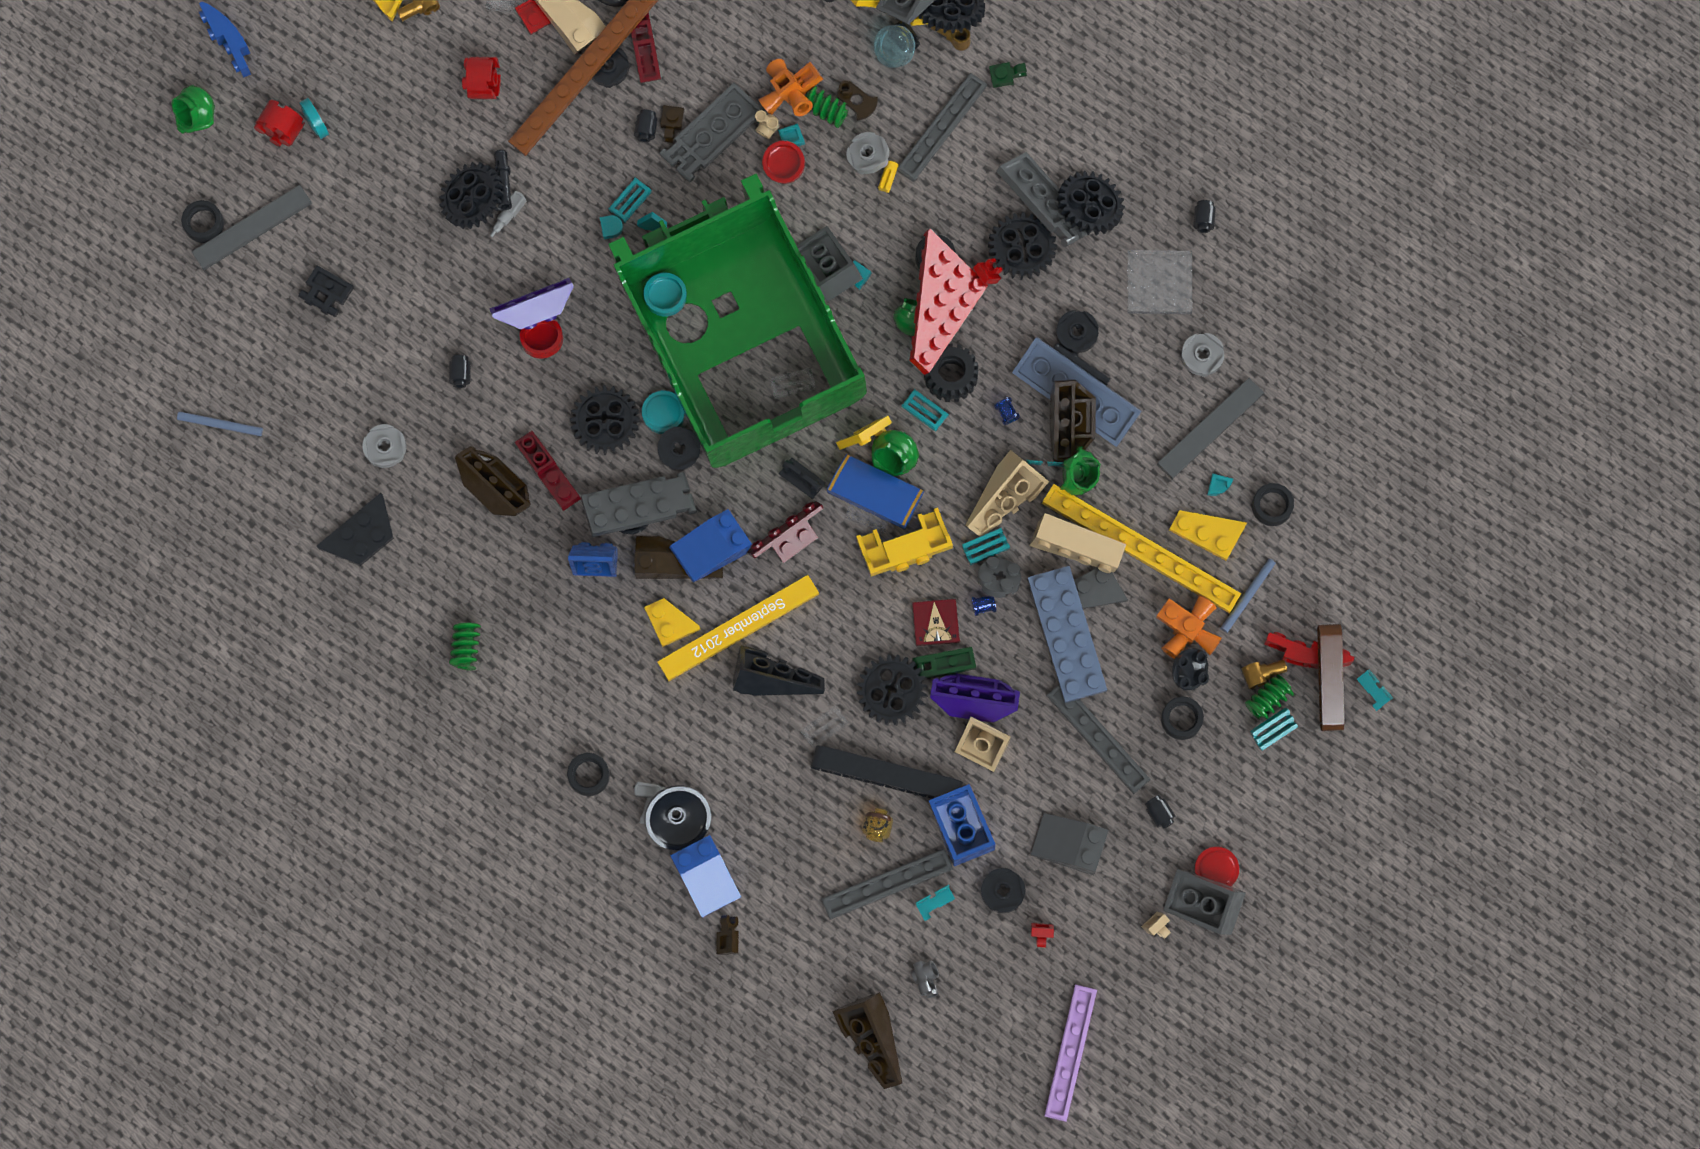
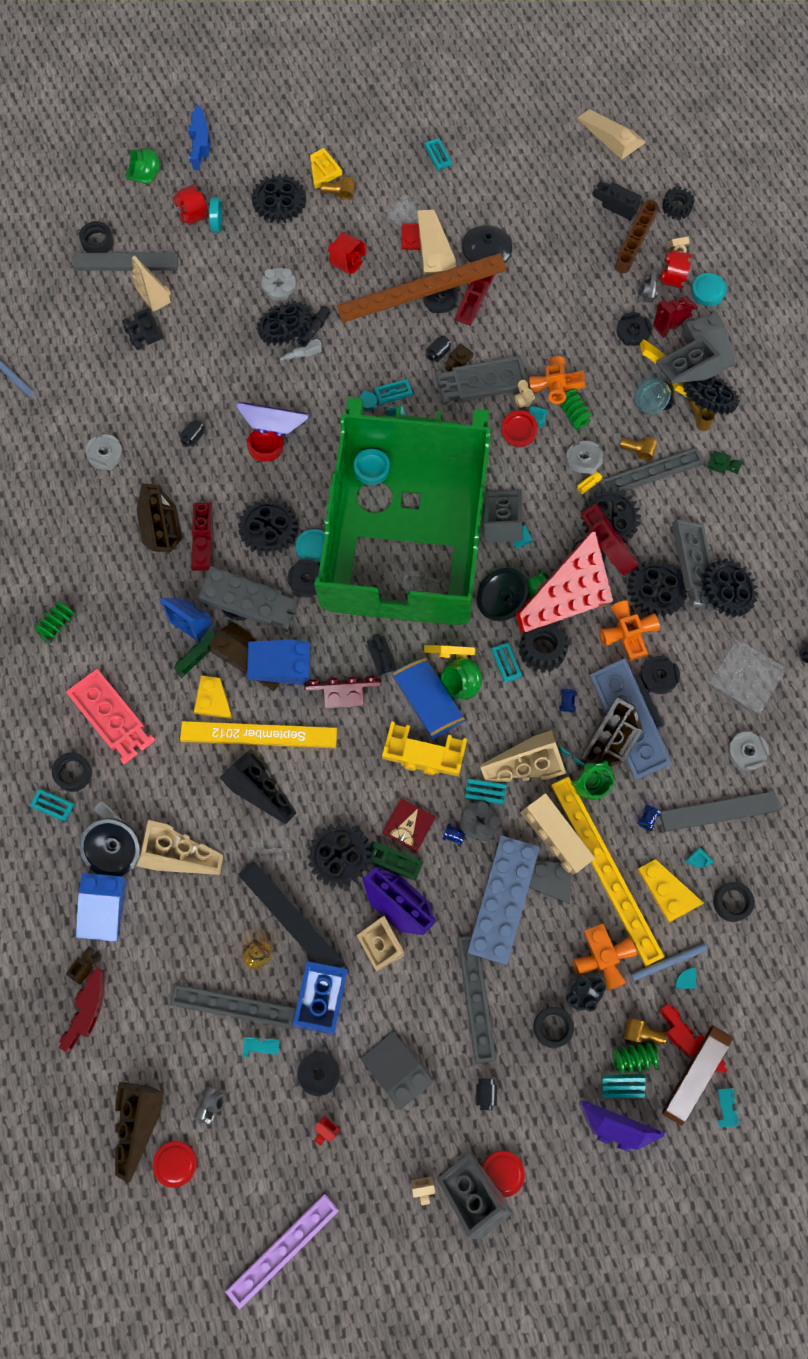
camera: 30 degrees right, 5 degrees down
black wing [317,493,394,566] -> none
dark brown piece [836,81,878,120] -> none
red tile [973,258,1002,285] -> none
none -> teal tile [30,789,75,822]
none -> dark red slope [58,967,105,1053]
none -> coral hinge [66,669,156,764]
none -> tan wedge [132,256,171,312]
none -> tan wedge [136,820,223,875]
none -> red piece [153,1141,197,1188]
none -> dark green plate [174,631,216,679]
none -> black gear [251,174,306,224]
none -> light grey plate [261,268,296,300]
none -> black dish [477,568,530,622]
none -> dark purple wedge [579,1100,665,1152]
none -> black gear [581,487,641,543]
none -> dark red slope [581,503,639,576]
none -> orange brick [599,600,660,661]
none -> pearl gold pin [620,437,657,461]
none -> clear blue bush [637,805,661,831]
none -> teal tile [674,968,696,990]

